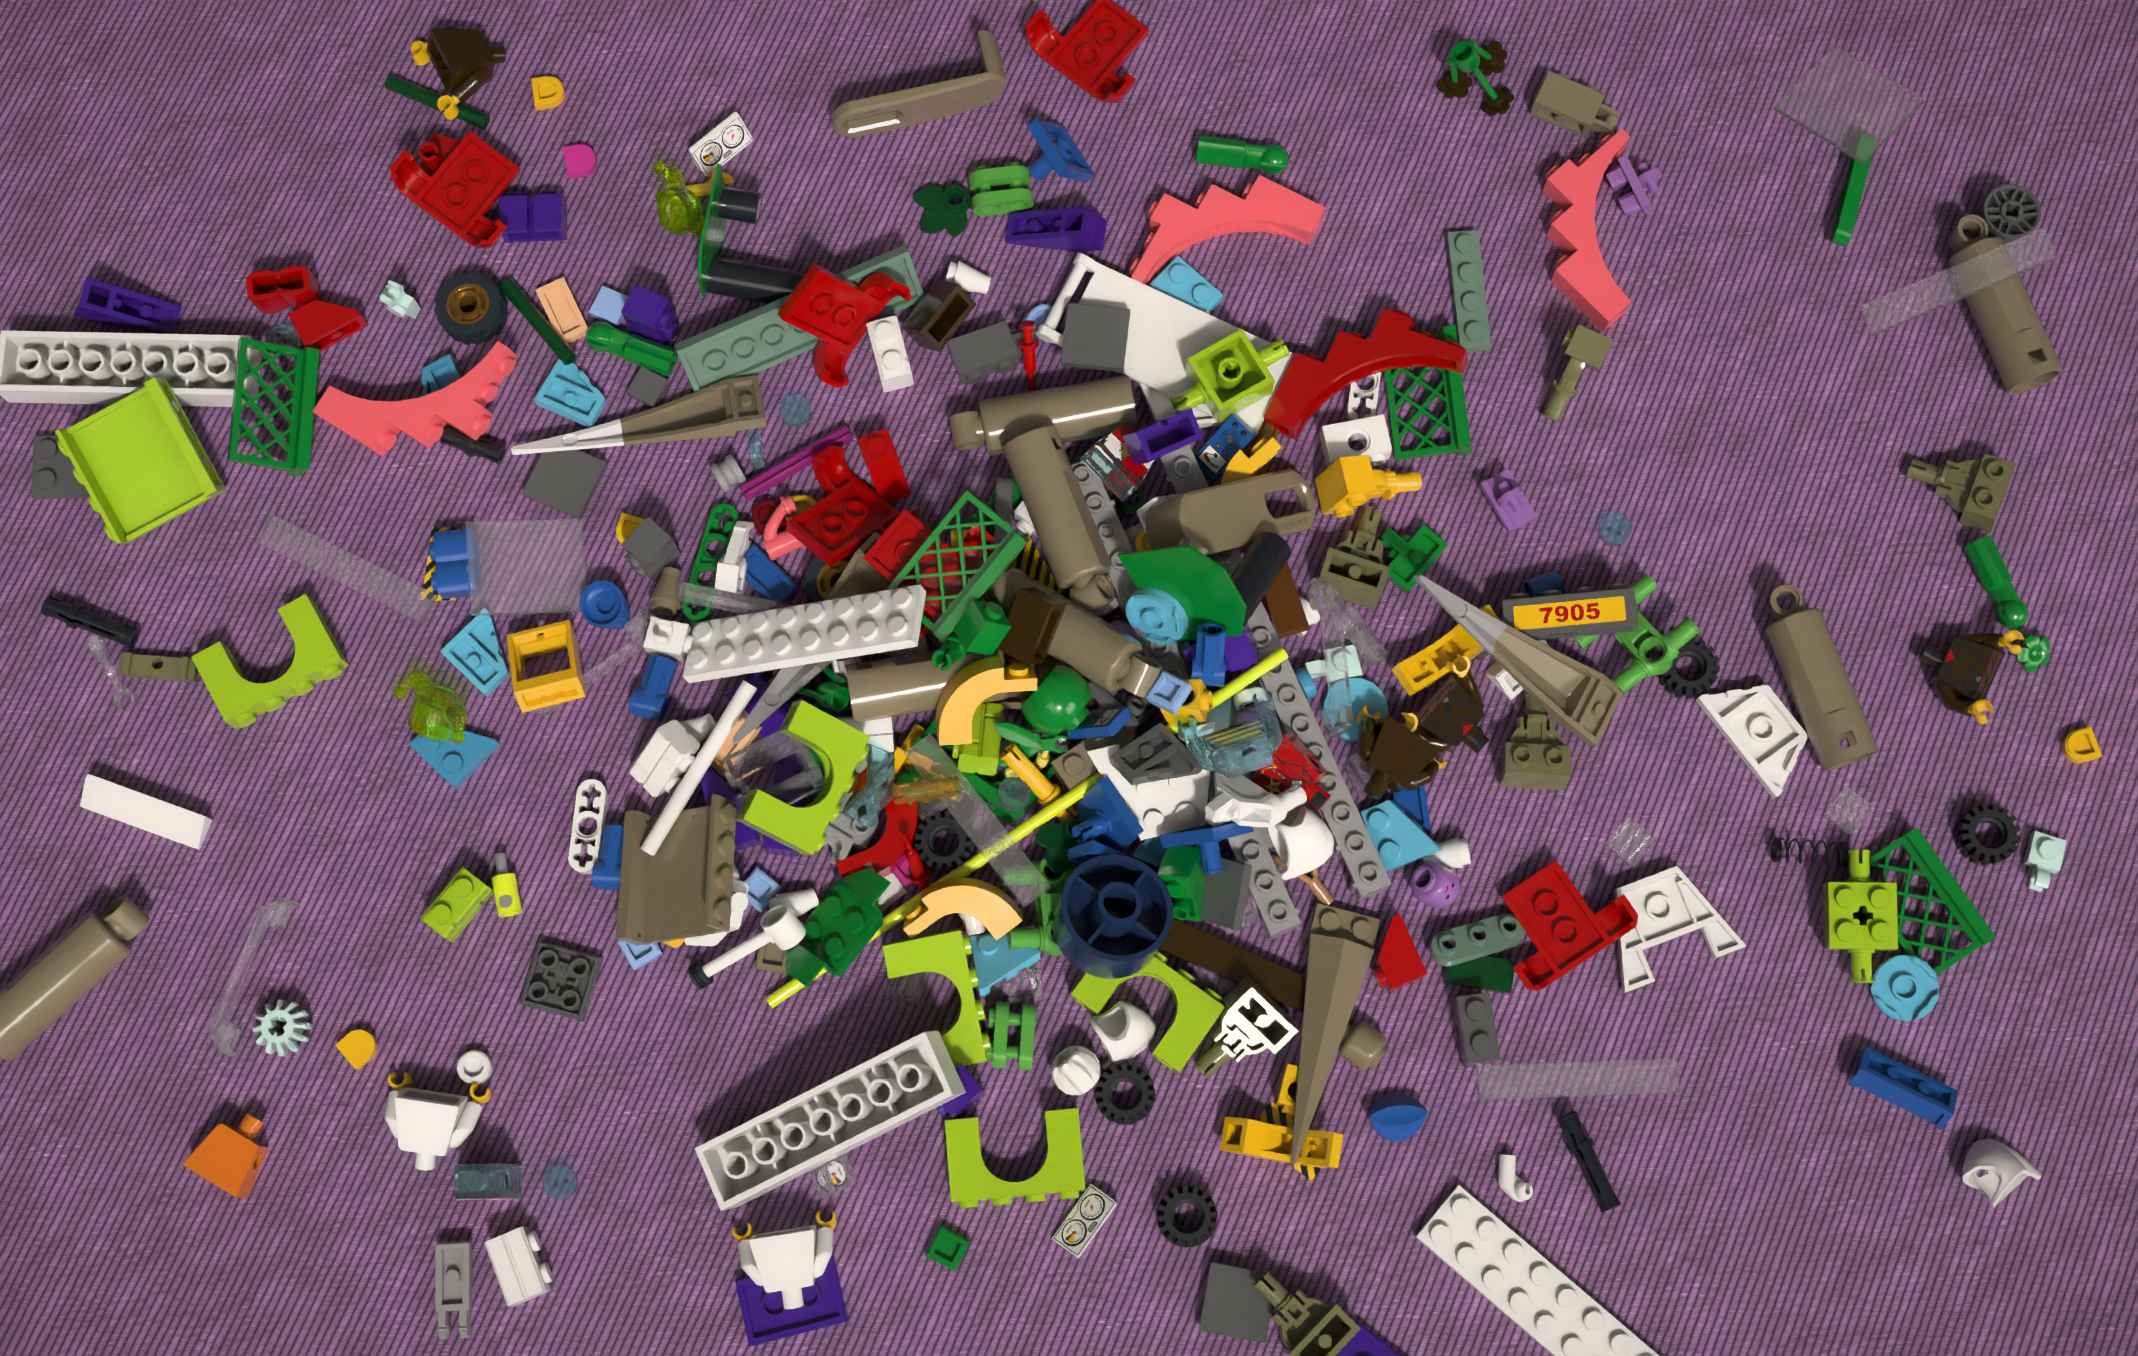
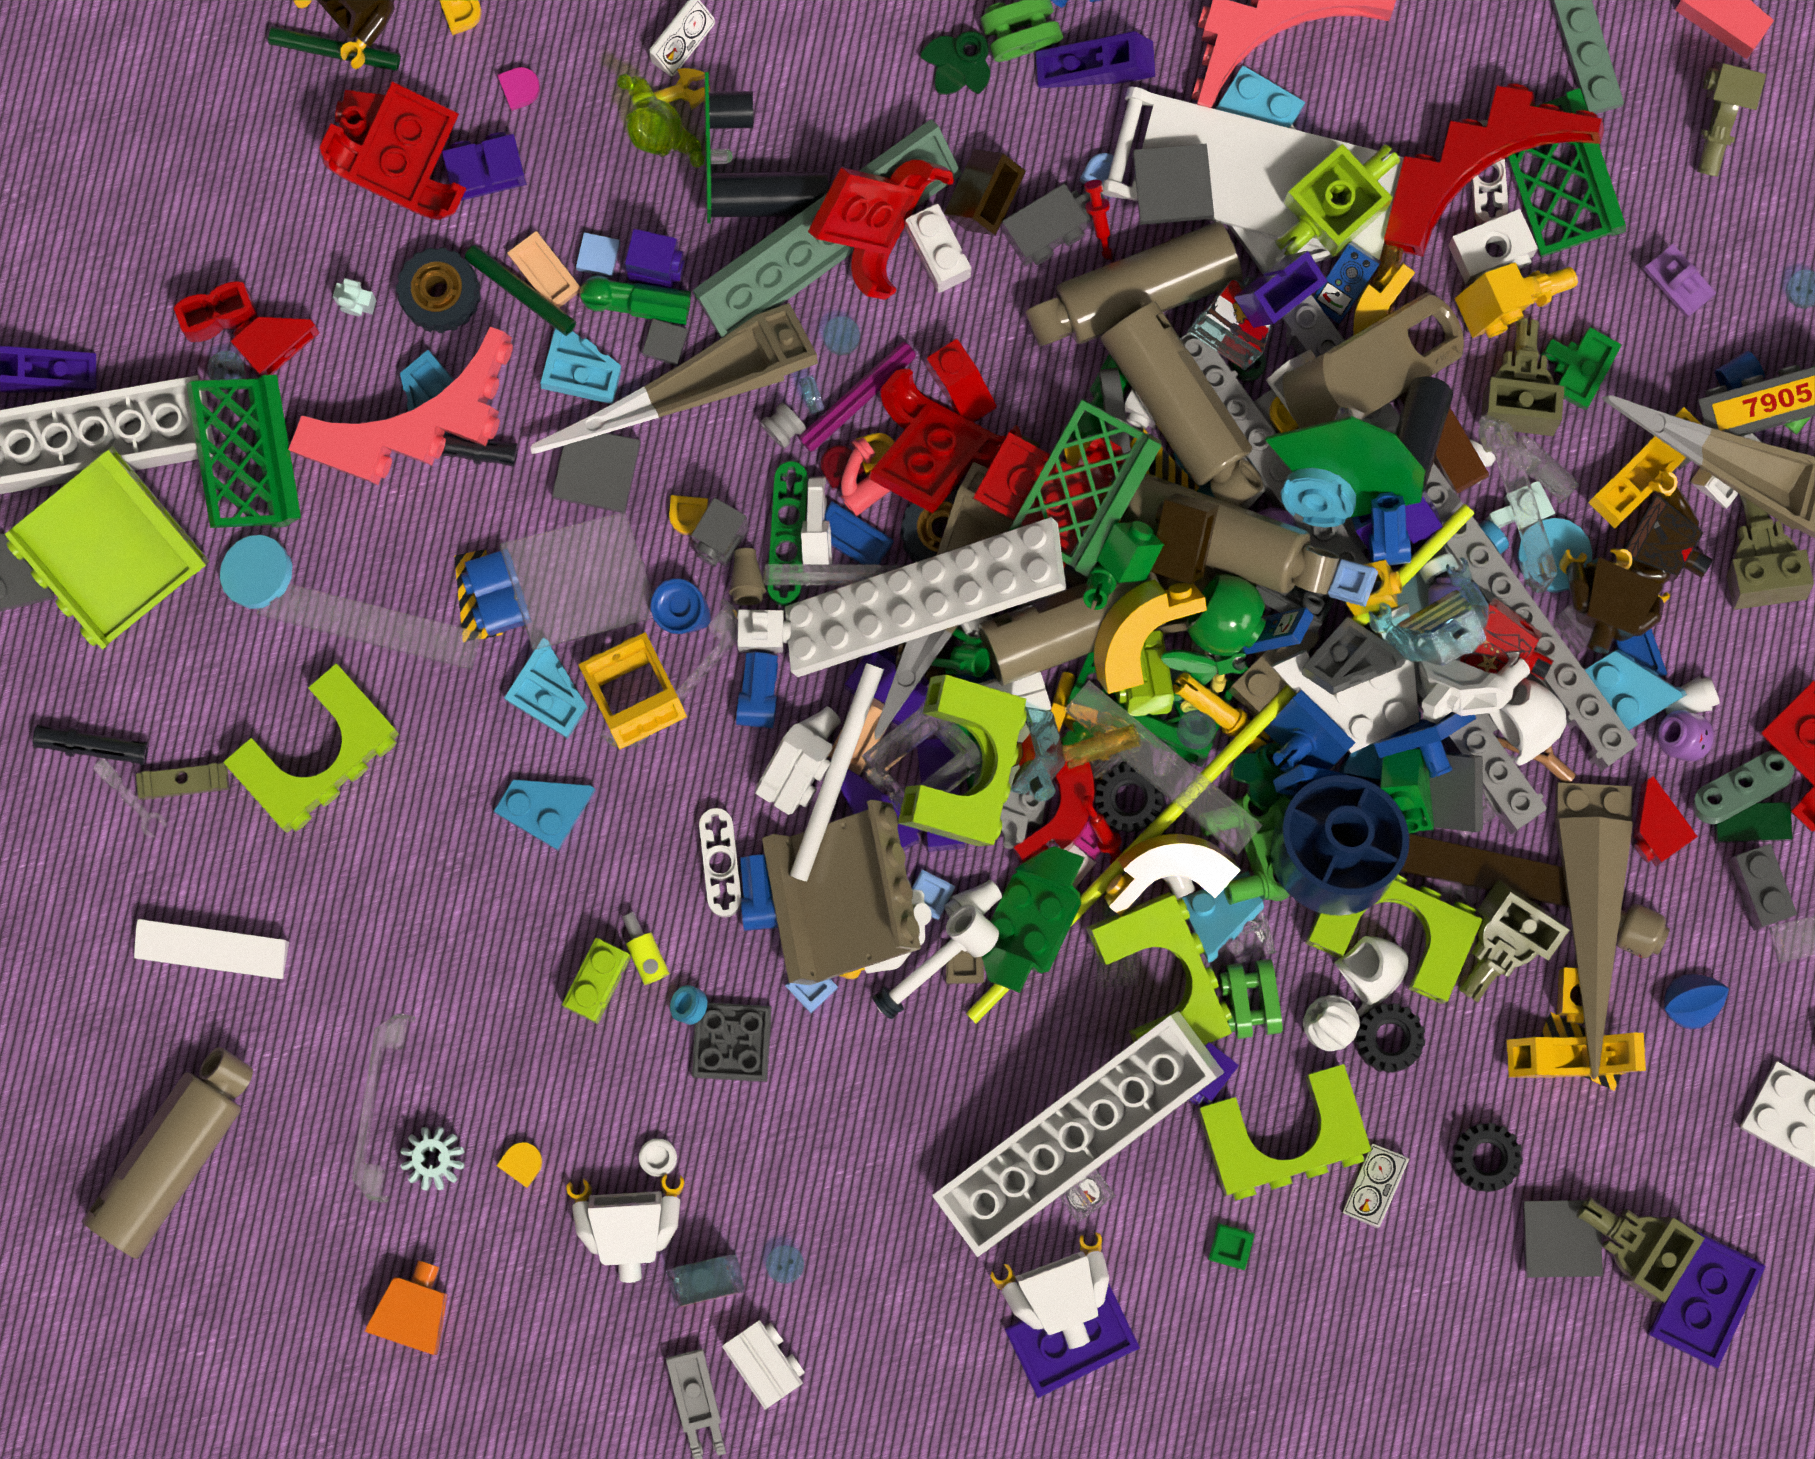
camera: 15 degrees left, 5 degrees up
clear neon green piece [393,669,468,744] -> none
white cone [945,261,991,294] -> none
none -> medium azure tile [220,535,293,609]
none -> dark azure tile [670,985,707,1025]

